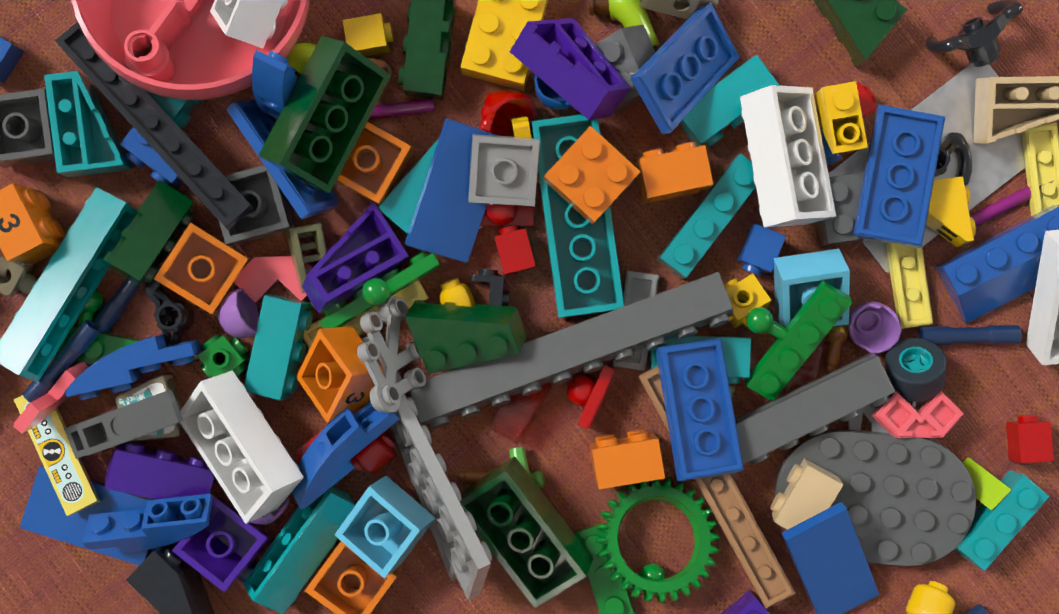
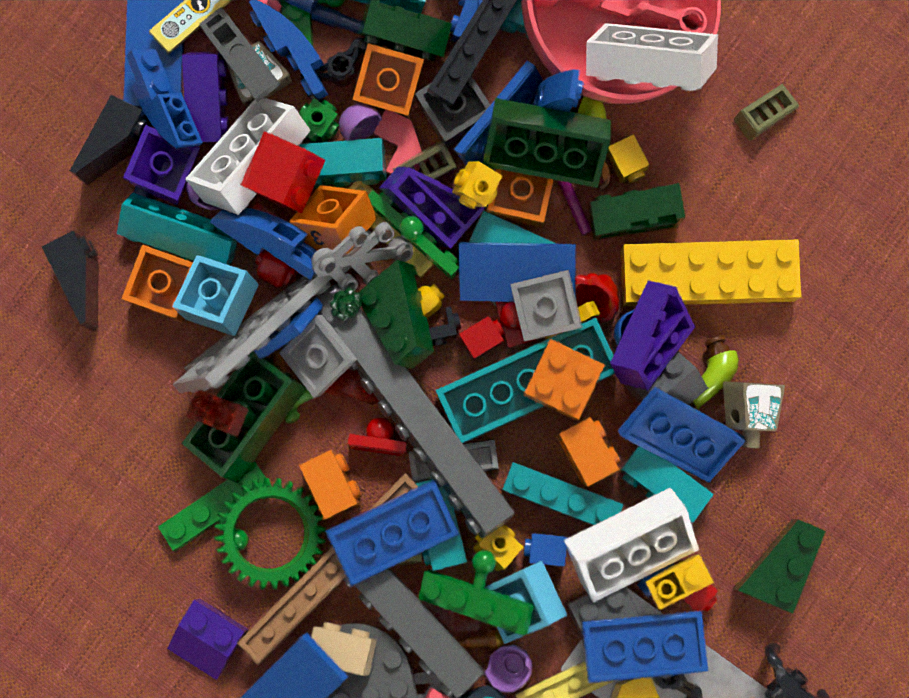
camera: 75 degrees right, 5 degrees down
none -> clear red slope [186,390,248,437]
none -> red slope [240,131,325,213]
none -> blue tile [254,298,323,359]
none -> light grey plate [280,315,357,398]
none -> dark green plant [330,287,362,321]
none -> yellow brick [452,161,502,209]

